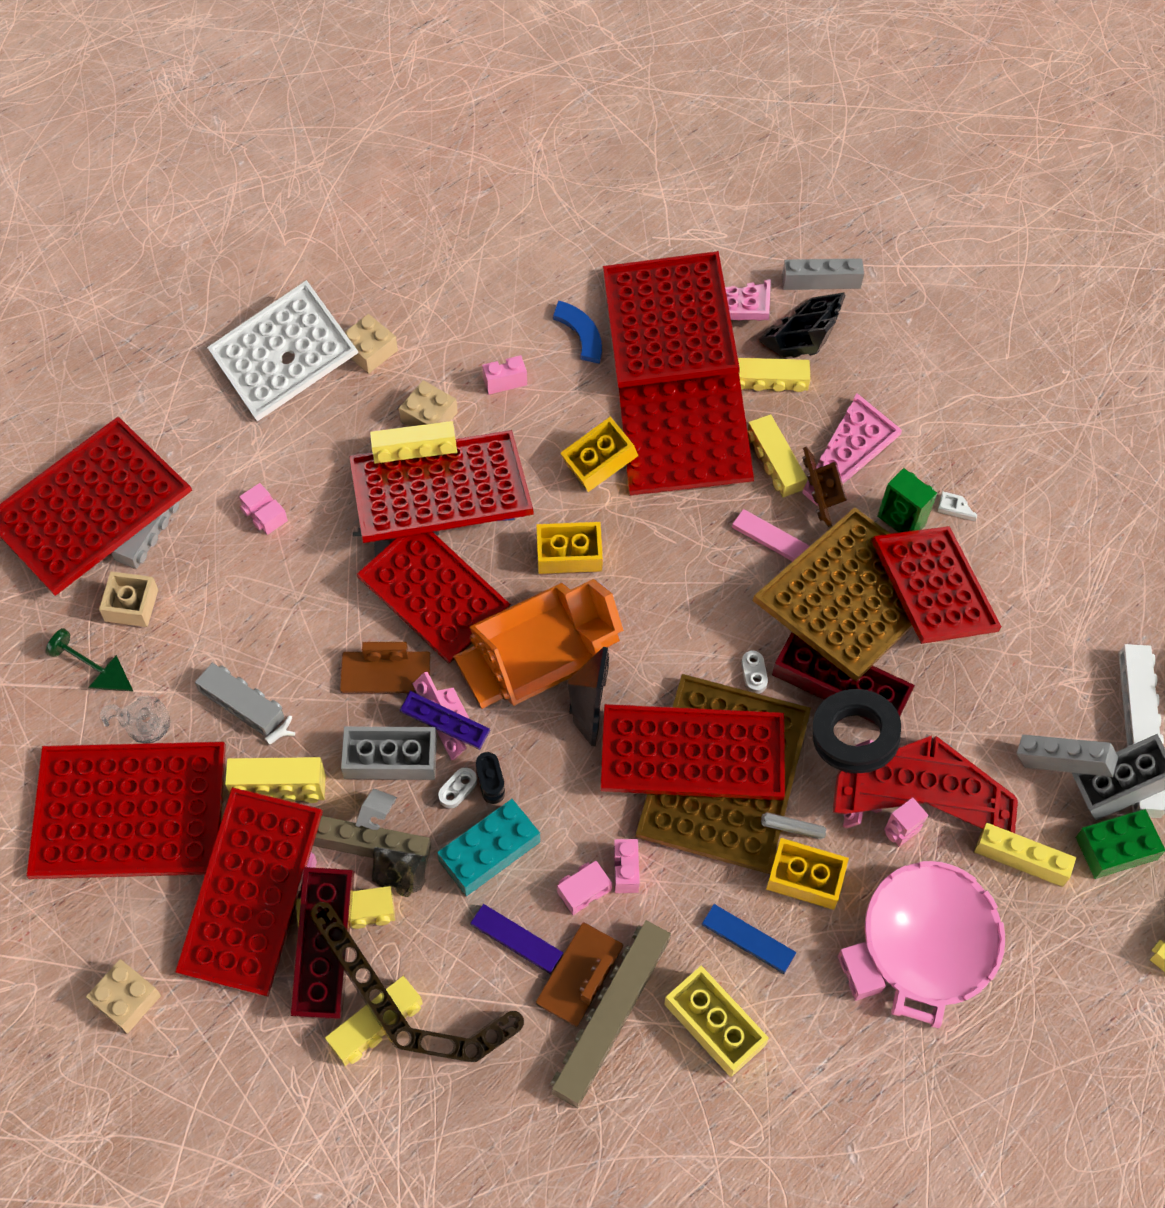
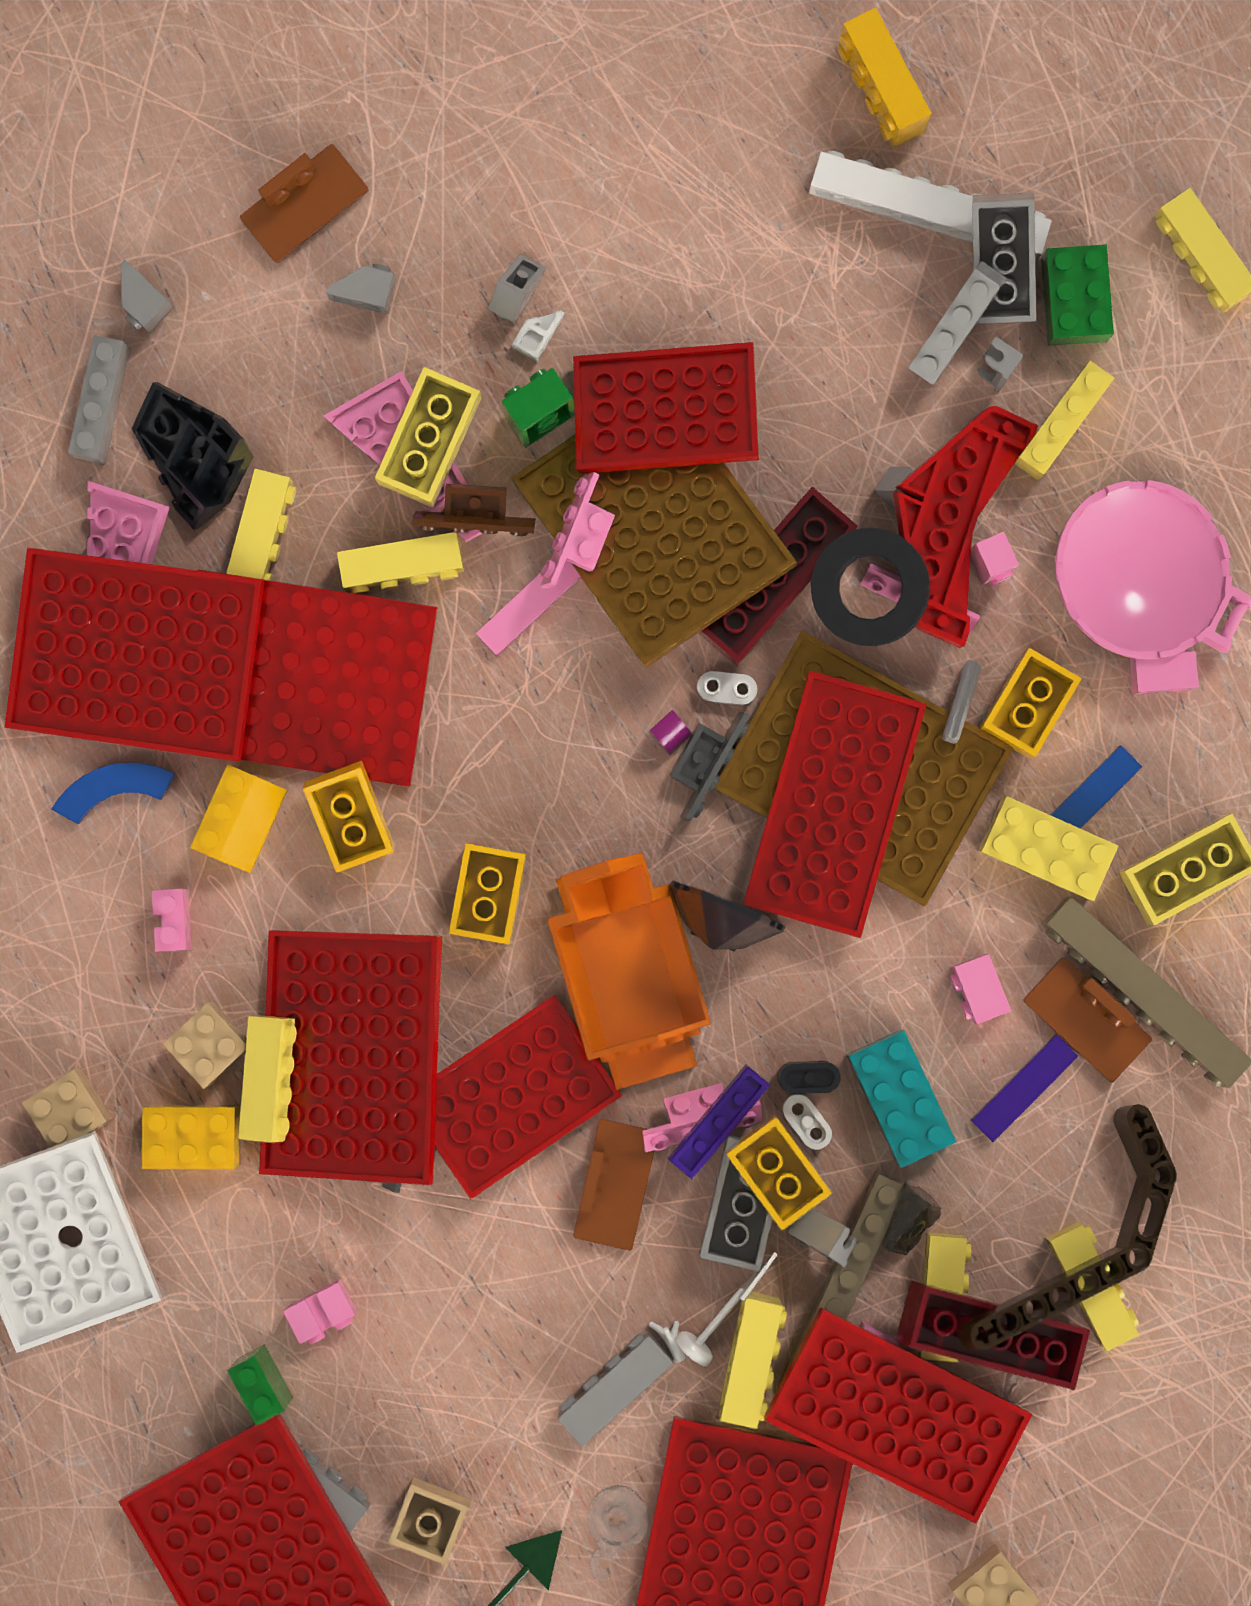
camera: 75 degrees left, 25 degrees up
bright pink brick [614,839,640,893] -> none
none -> light grey slope [121,260,174,333]
none -> yellow brick [142,1105,240,1169]
none -> yellow slope [190,764,288,873]
none -> green brick [227,1344,293,1426]
none -> dark orange bracket [240,144,369,263]
none -> light grey slope [326,264,396,314]
none -> light yellow brick [375,367,482,508]
none -> light grey slope [488,254,546,323]
none -> bright pink bracket [540,472,615,589]
none -> magenta brick [650,710,692,755]
none -> dark grey bracket [669,712,750,821]
none -> white piece [674,1252,777,1367]
none -> yellow brick [725,1115,832,1230]
none -> light grey hinge [978,337,1024,392]
none -> light yellow brick [978,796,1118,902]

